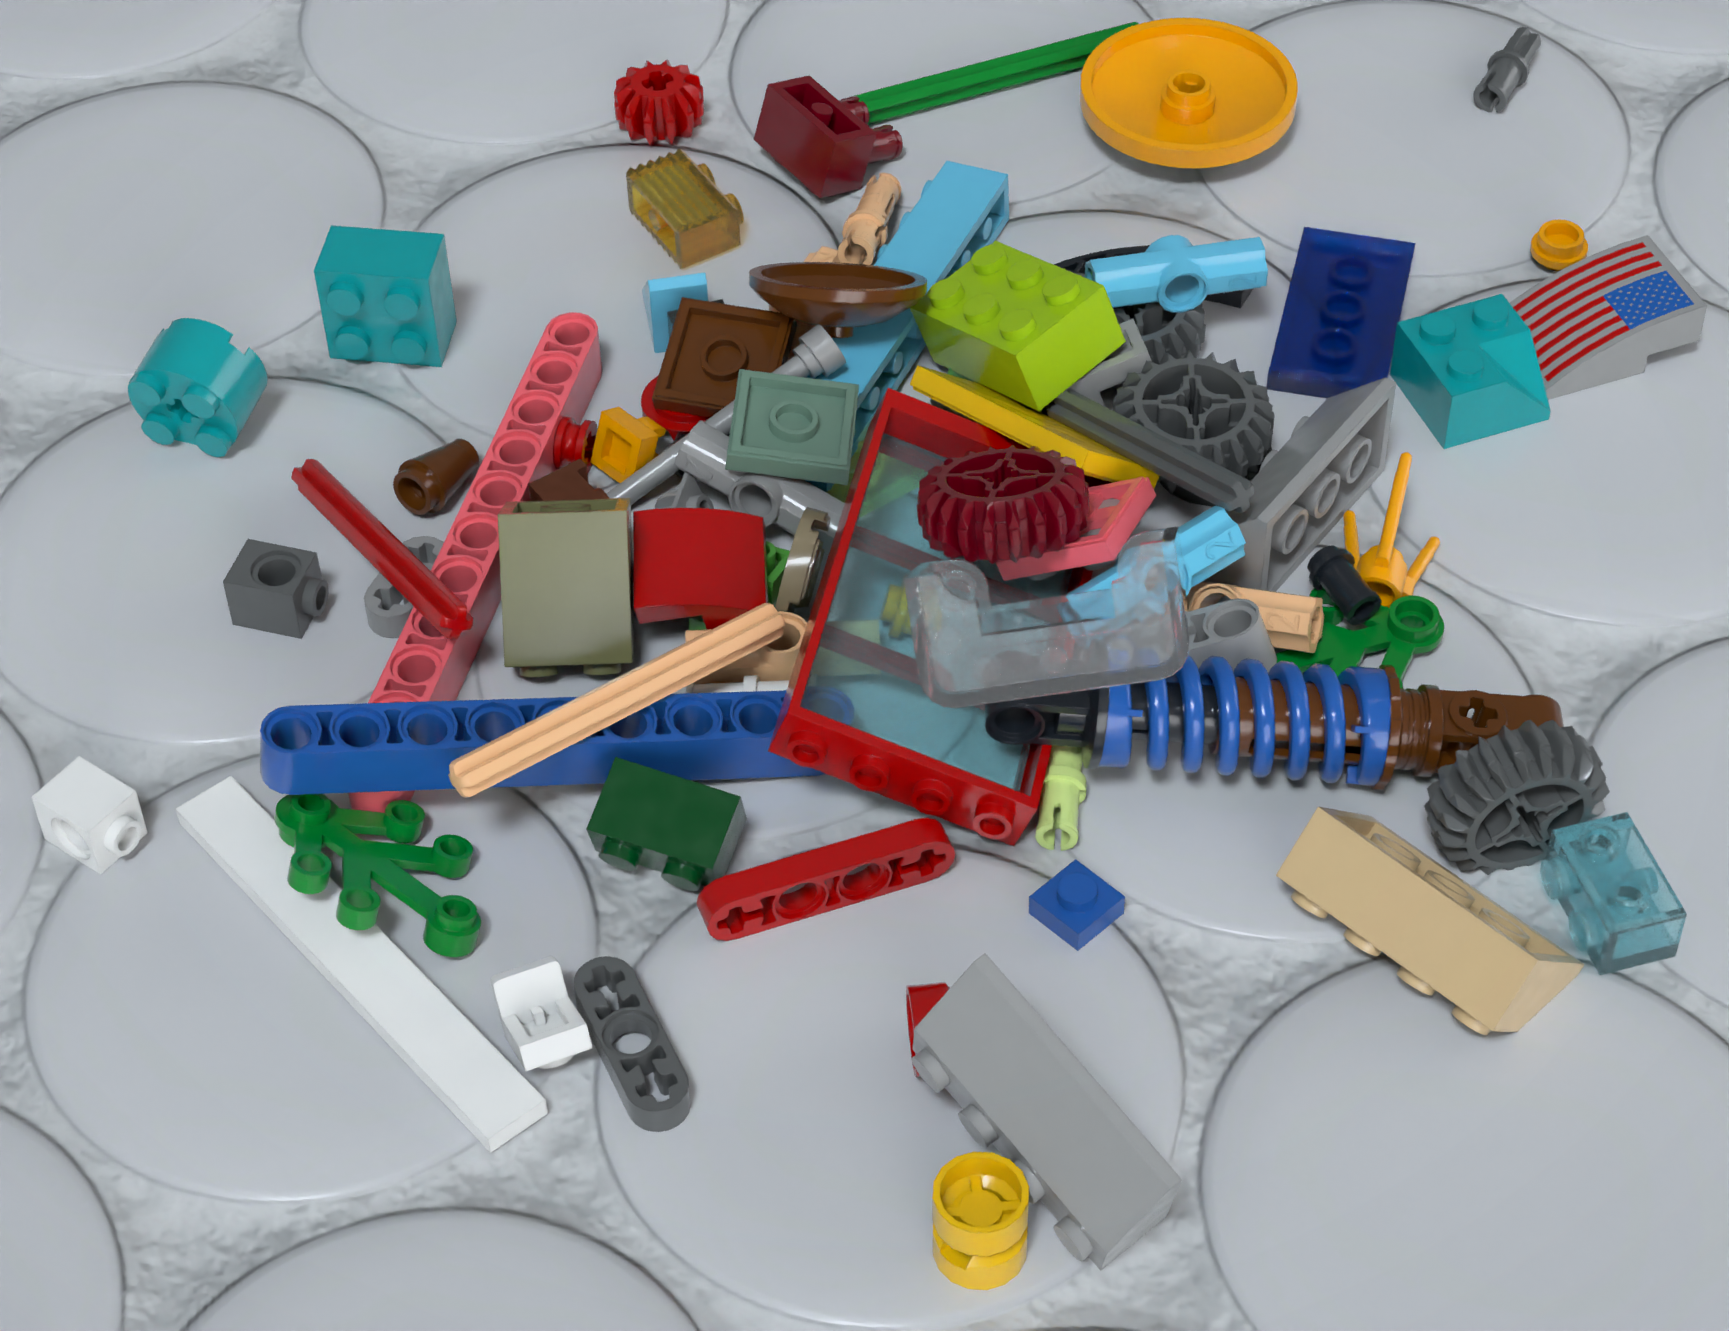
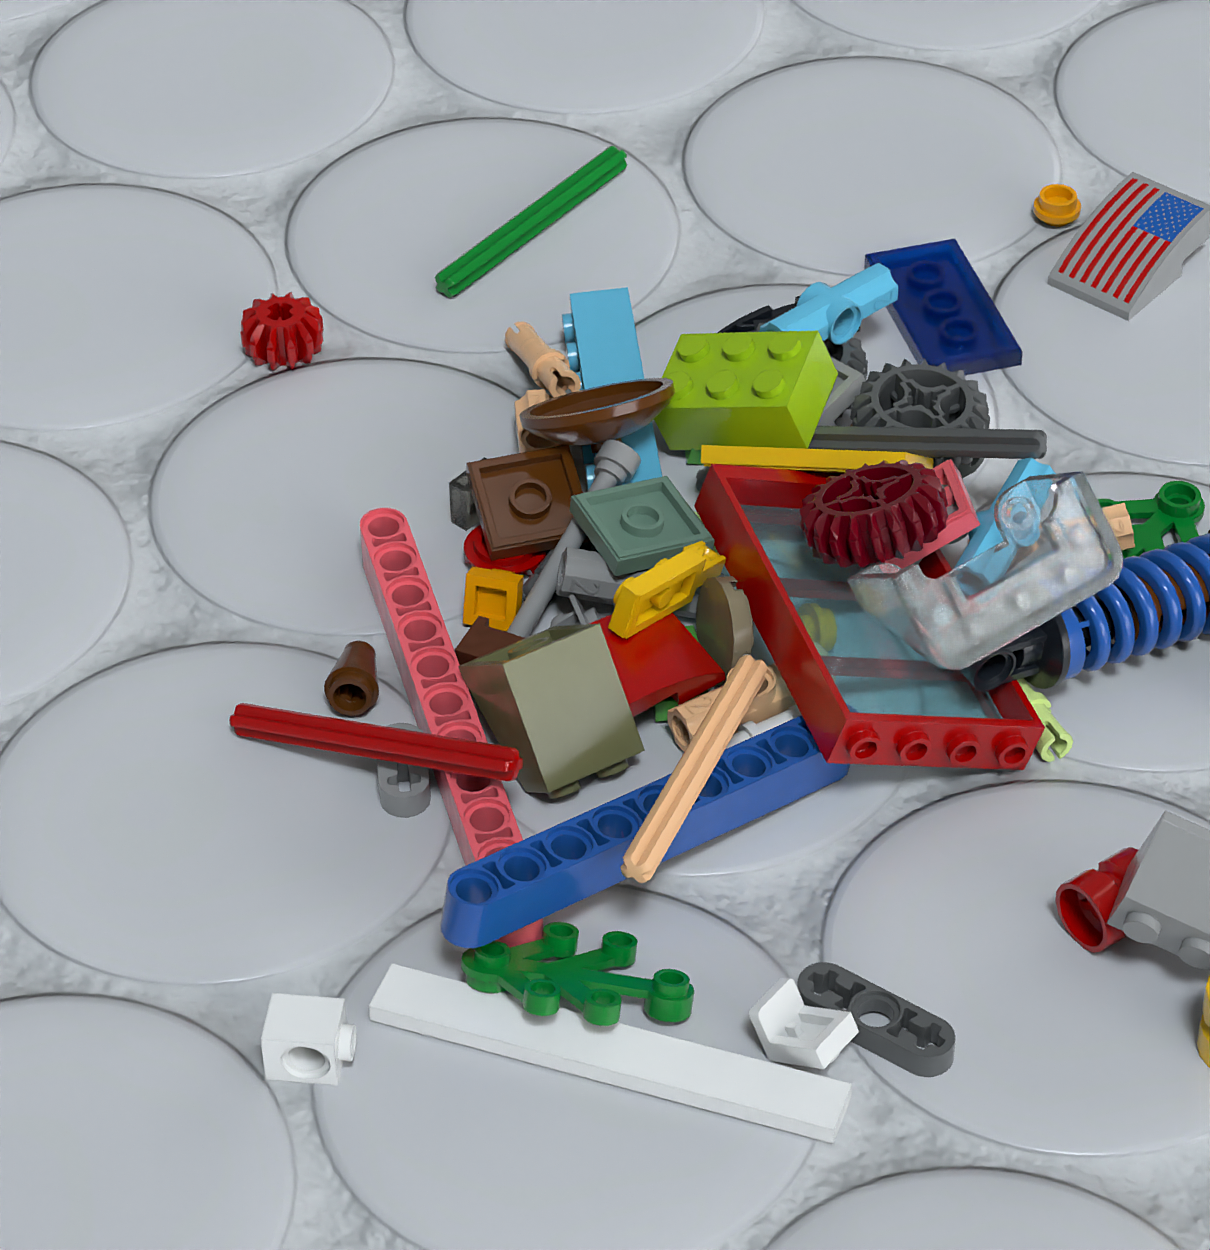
camera: 30 degrees left, 5 degrees down
teal brick [128,318,268,457] -> none
dark grey brick [223,539,328,639] -> none
teal brick [314,225,457,367] -> none
red bush [553,416,598,473] -> none
dark green brick [586,757,747,891] -> none
clear yellow brick [626,148,744,269] -> none
medium azure slope [642,273,708,353] -> none
red beam [696,818,956,941] -> none
dark red brick [753,75,903,198] -> none
blue plate [1029,859,1125,951] -> none
light orange dish [1080,18,1298,168] -> none
light grey slope [1202,377,1396,597] -> none
black pin [1307,545,1382,625] -> none
light orange plant [1343,452,1440,608] -> none
teal slope [1390,294,1551,449] -> none
dark grey axle [1473,27,1541,112] -> none
none -> yellow hinge [608,541,726,639]

